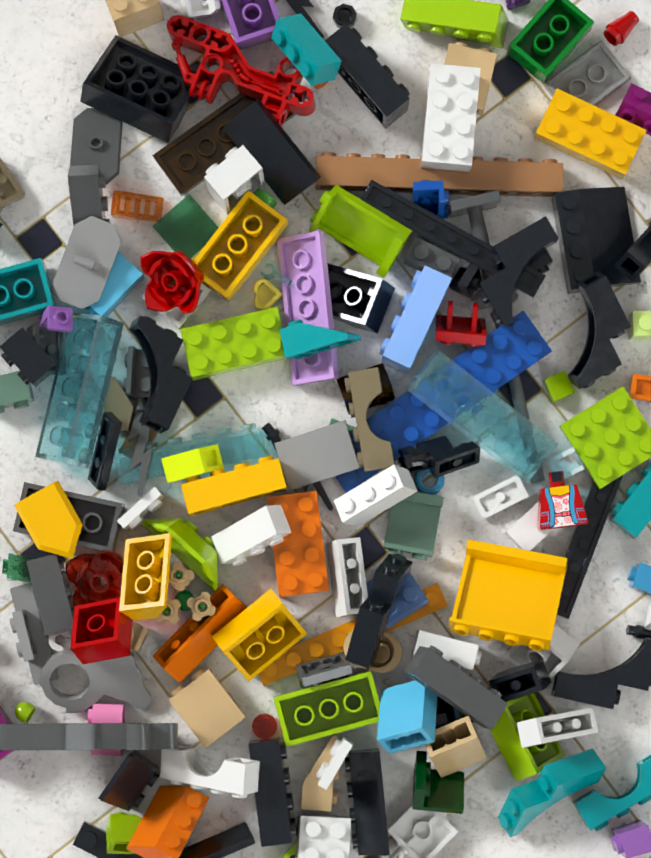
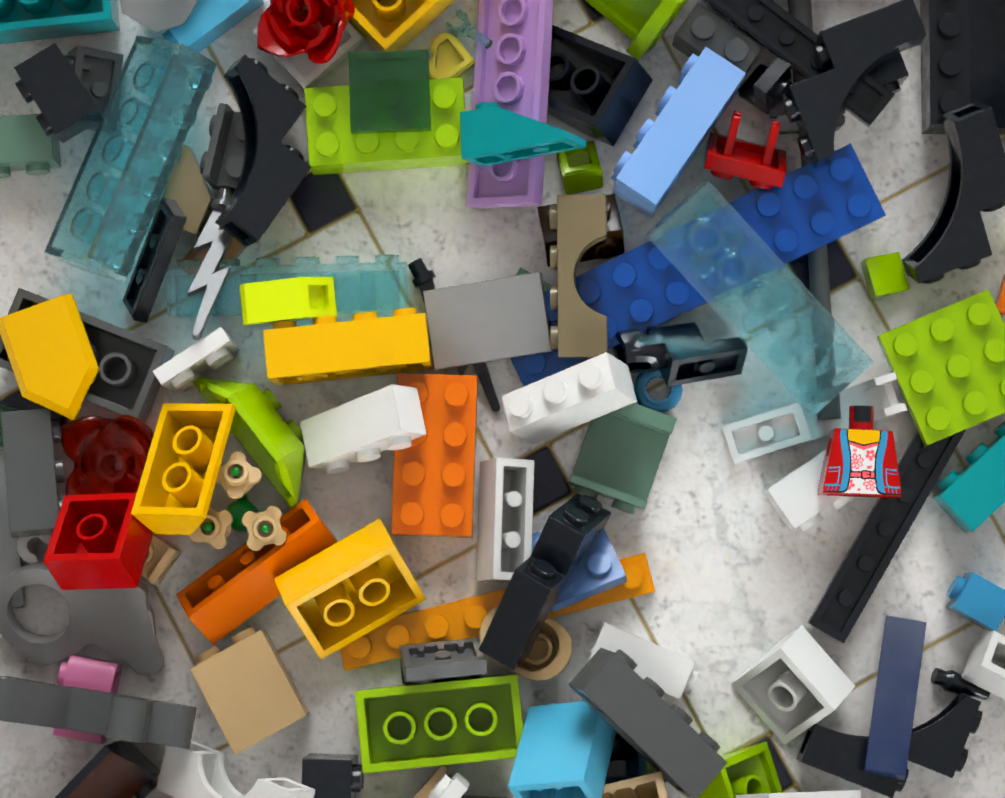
camera: 10 degrees right, 0 degrees up
medium lavender bracket [39,305,73,333] -> none
clear red plate [252,714,277,739] -> none
yellow panel [449,539,567,651] -> none
black brick [489,659,552,702] -> none
none -> clear green tile [348,49,432,134]
none -> lime slope [556,140,603,195]
none -> dark blue tile [863,615,927,780]

